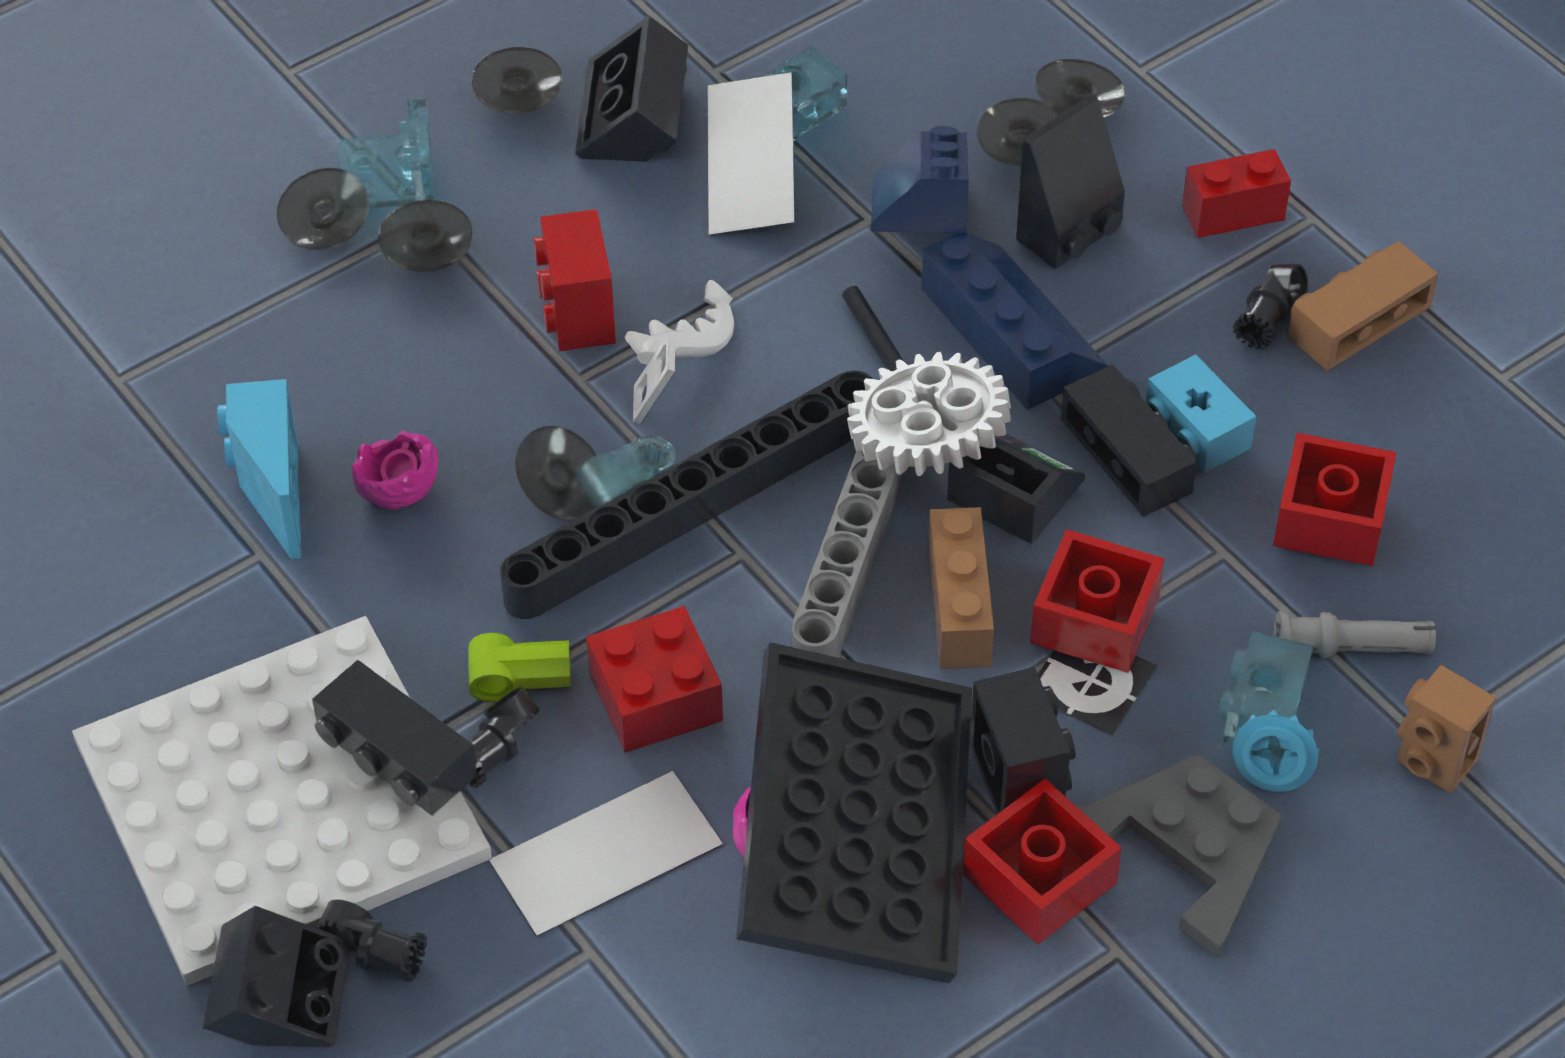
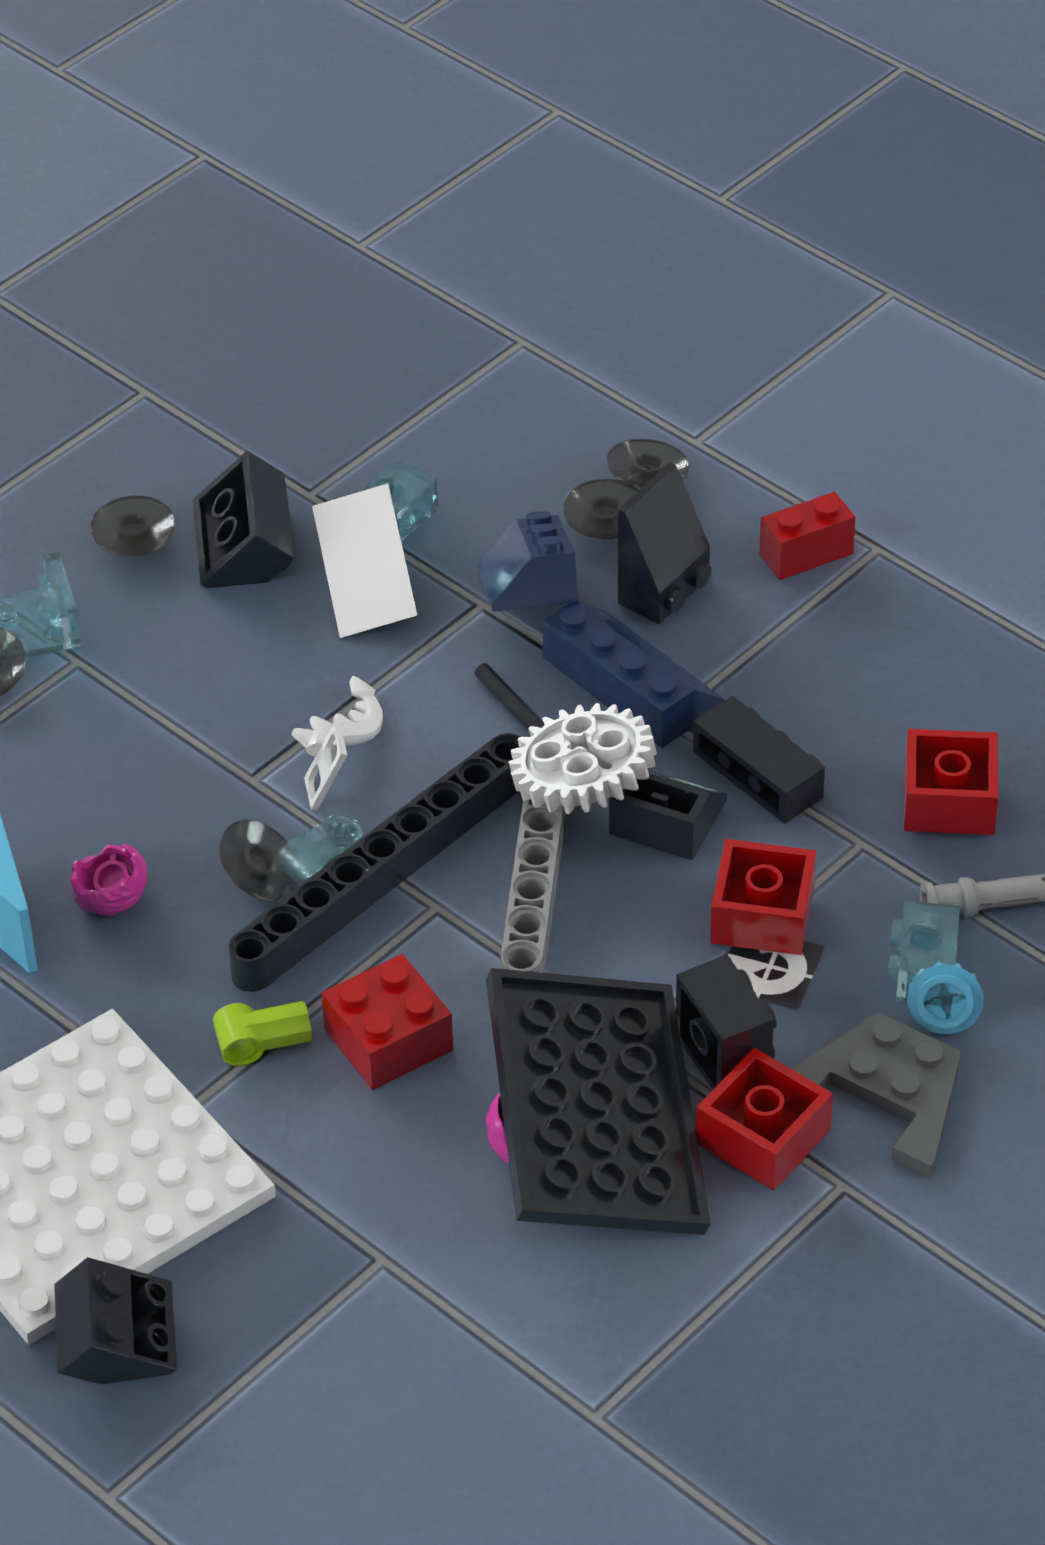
camera: 10 degrees left, 5 degrees down
black brick [312,660,477,816] -> none
black connector [317,899,427,983] -> none
clear smoke dish [378,200,473,272] -> none
black connector [469,686,540,788] -> none
white sticker [489,771,723,935] -> none
red brick [533,209,616,351] -> none
medium nougat brick [928,507,994,669] -> none
medium azure brick [1146,354,1256,473] -> none
black connector [1233,264,1308,349] -> none
medium nougat brick [1288,241,1439,371] -> none

